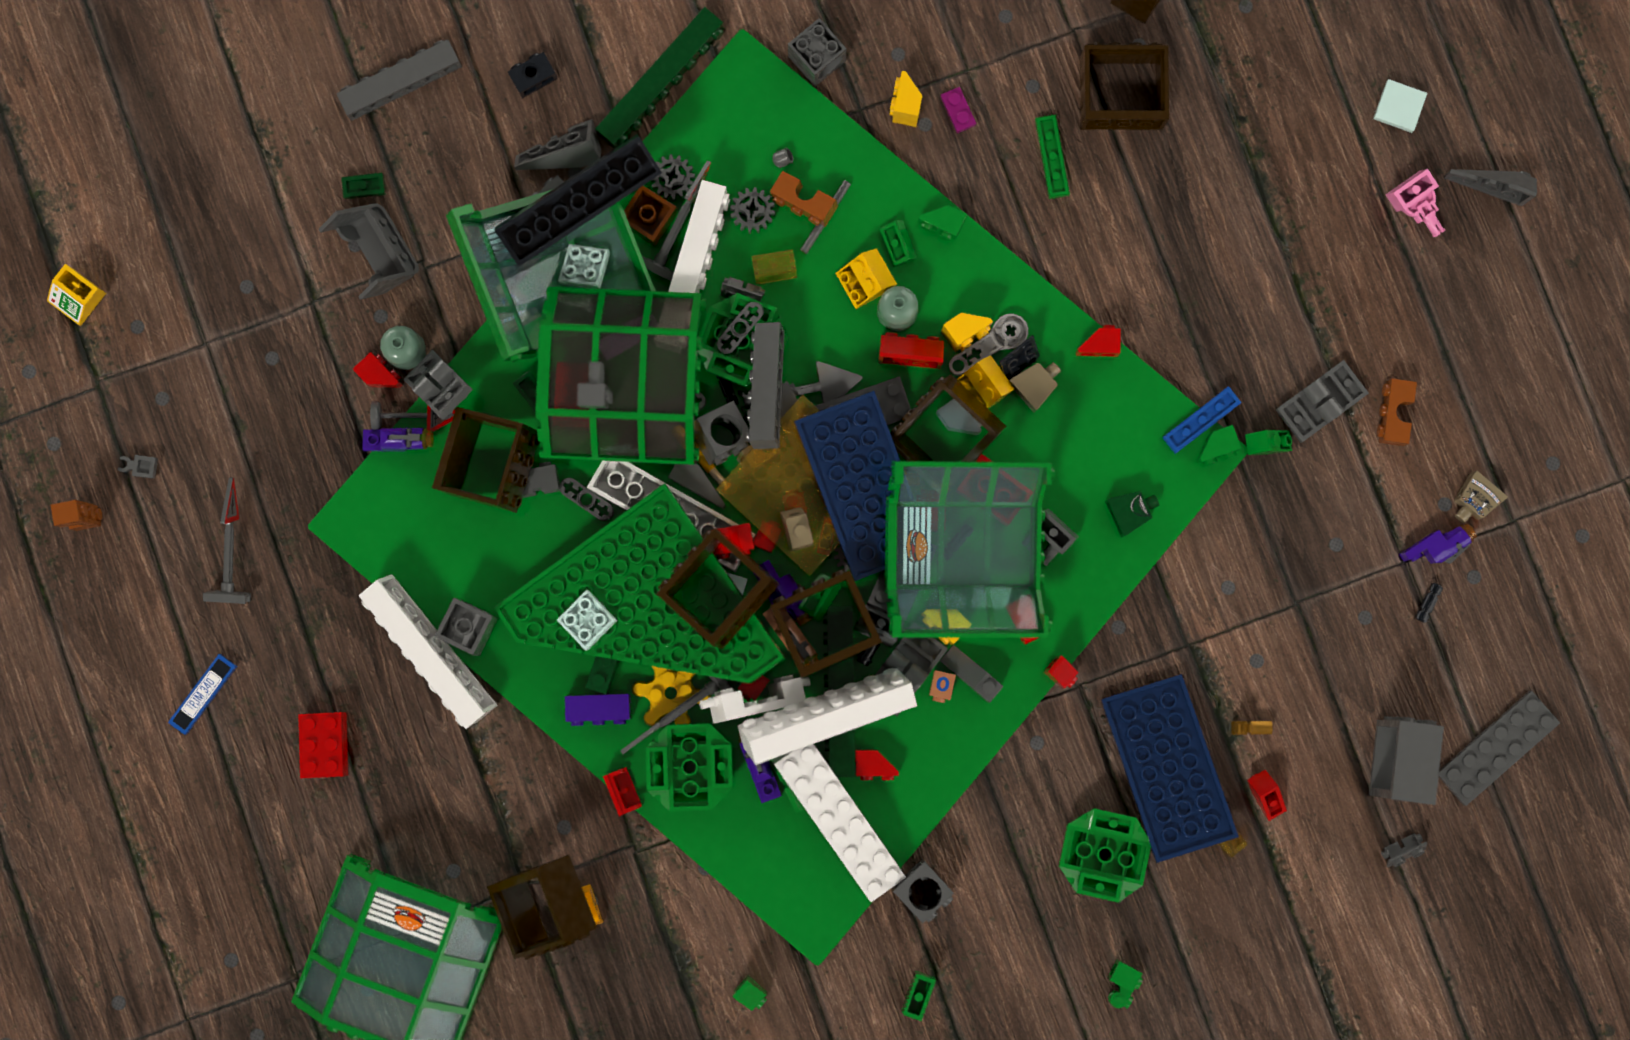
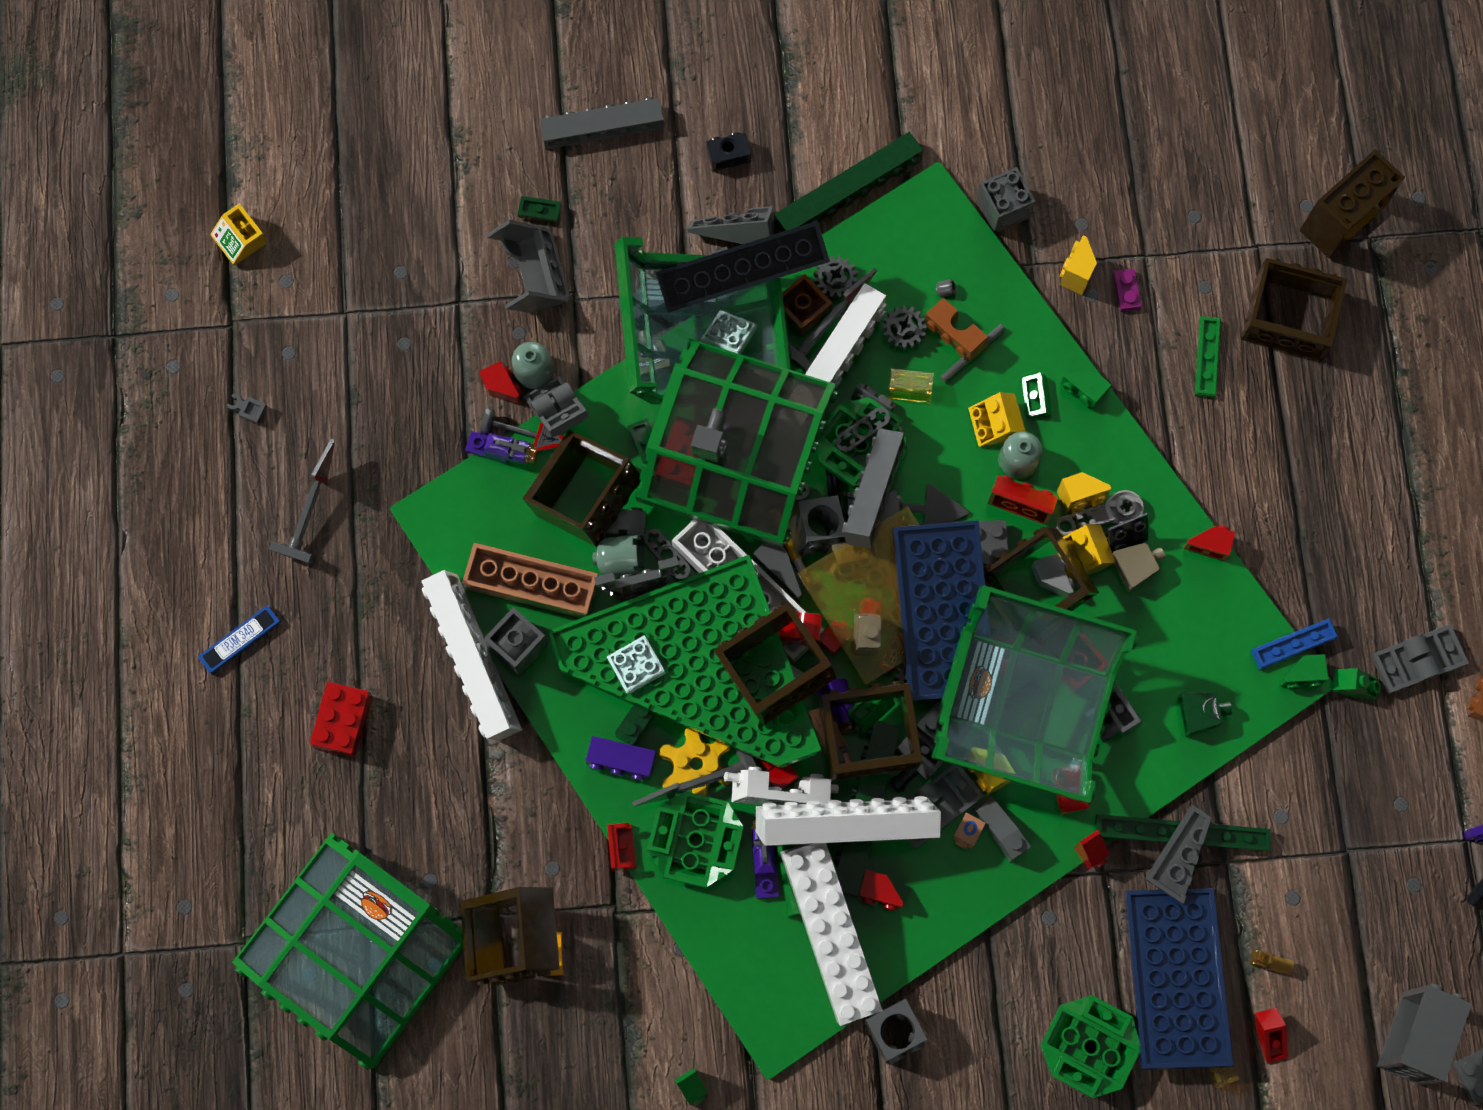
camera: 15 degrees right, 10 degrees down
dark orange arch [51,500,103,531] -> none
none -> nougat brick [462,543,599,618]
none -> sand green cylinder [593,534,644,578]
none -> dark grey wing [594,557,679,602]
none -> dark green plate [1095,814,1271,851]
none -> dark grey wing [1145,805,1212,904]

